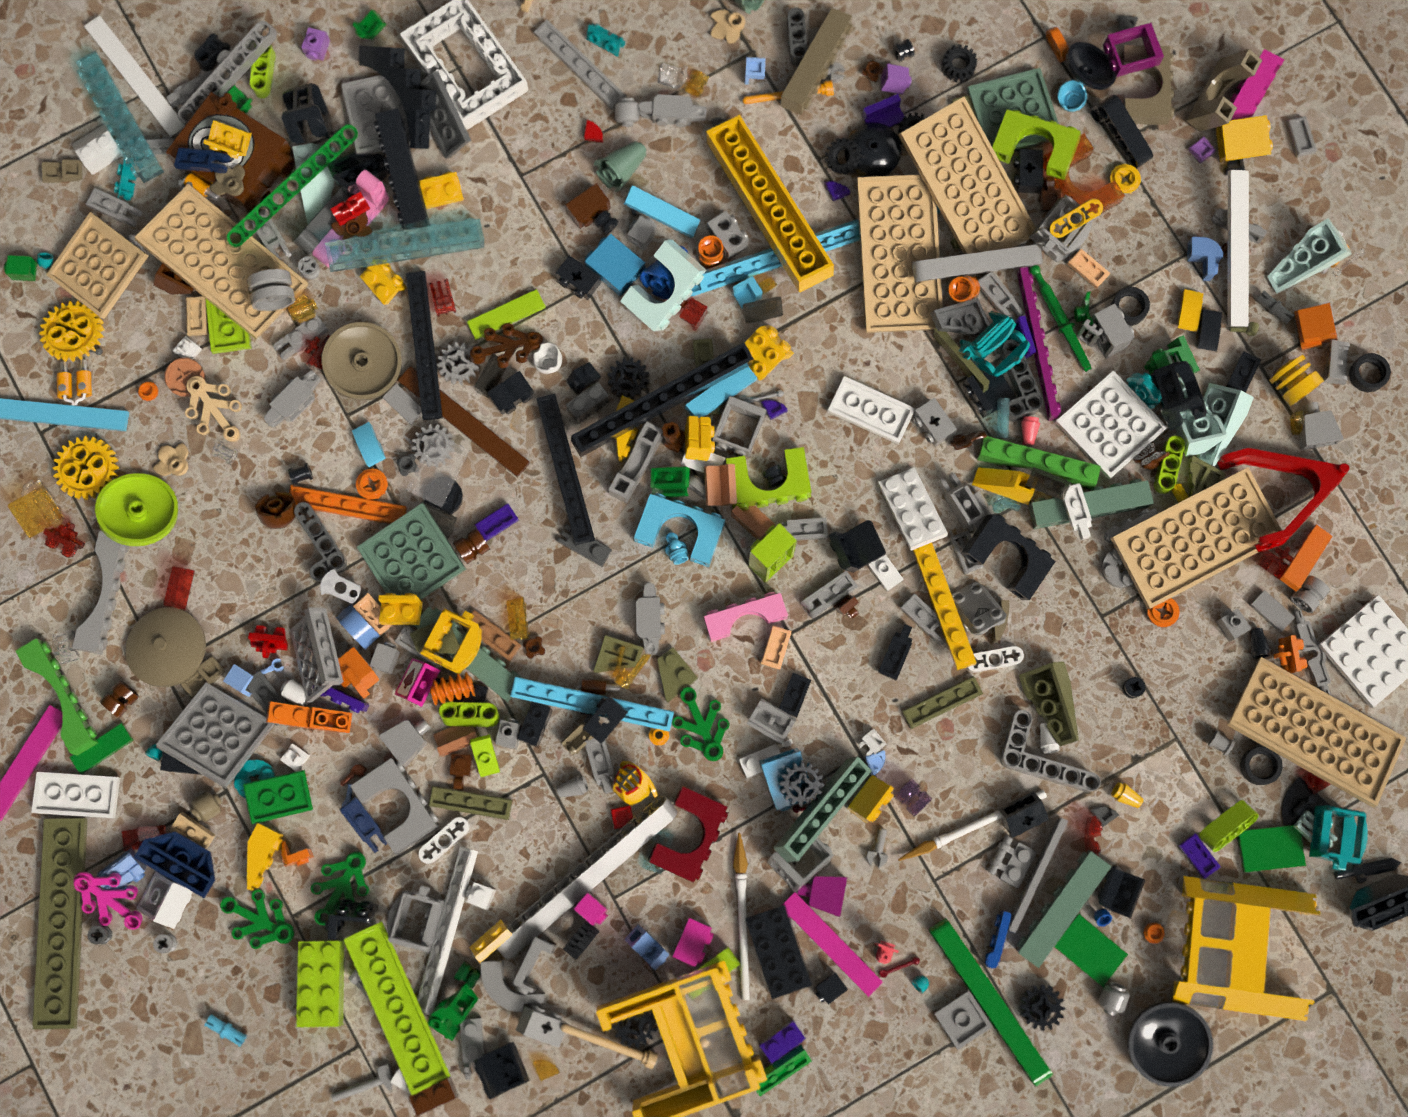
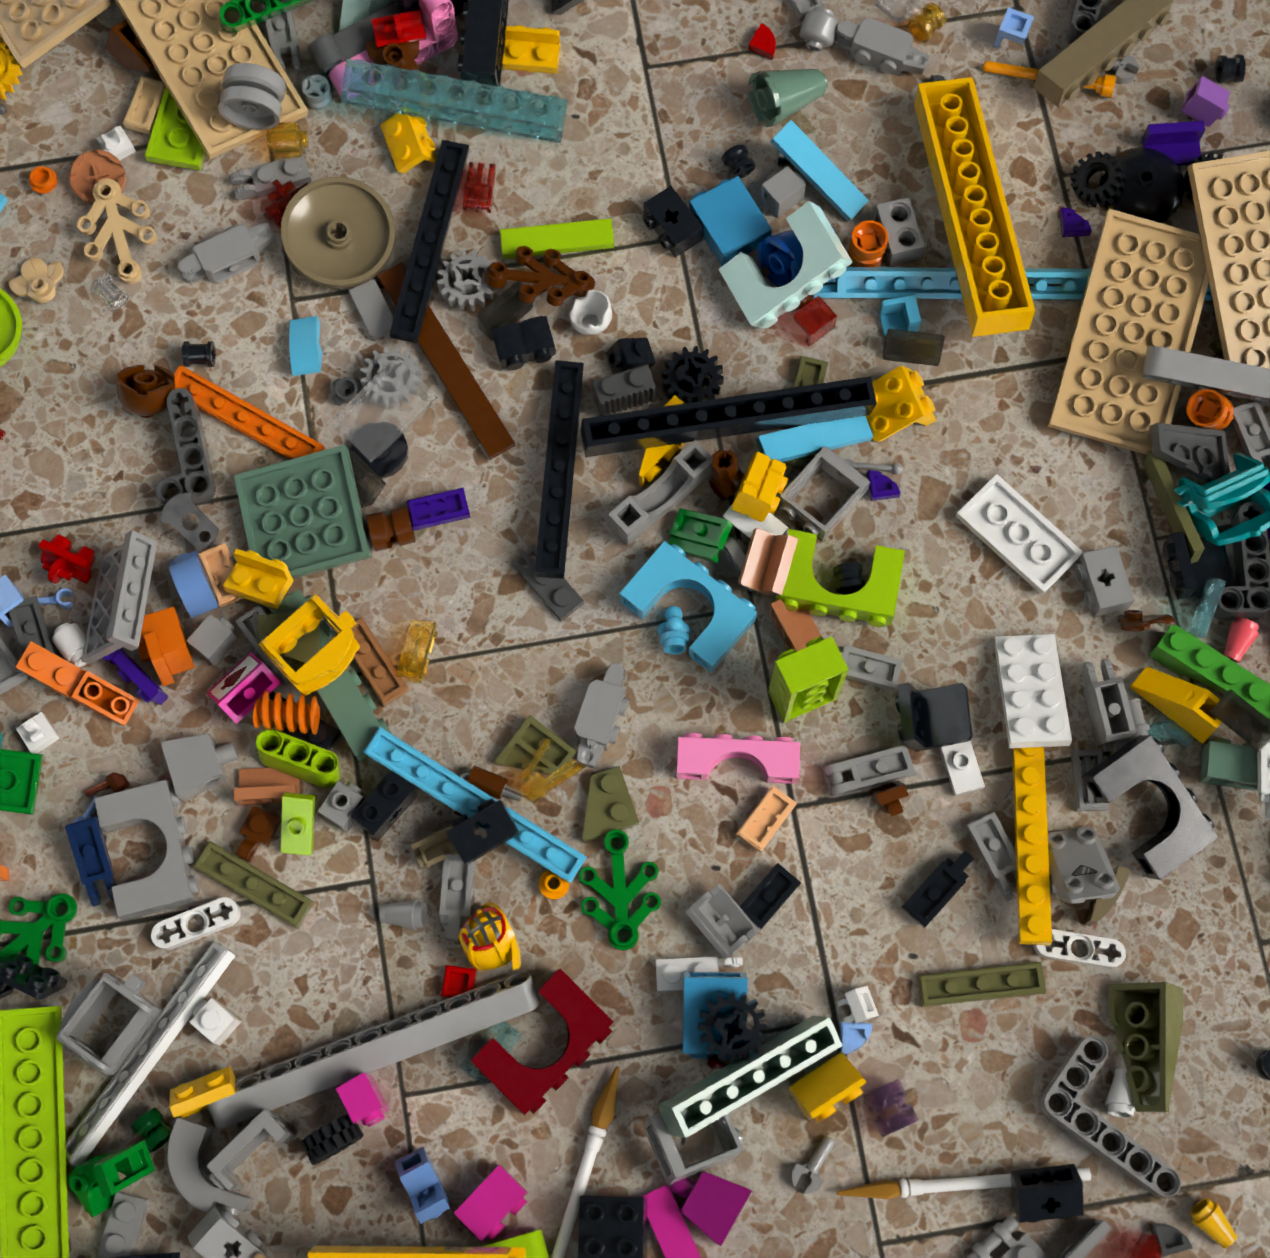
camera: 20 degrees right, 5 degrees down
orange gear [356,469,388,500] -> none
reddish brown plate [523,636,545,659] -> none
reddish brown brick [565,183,611,229] -> none
clear yellow tile [758,278,777,295] -> none
reddish brown plate [862,60,884,82] -> none

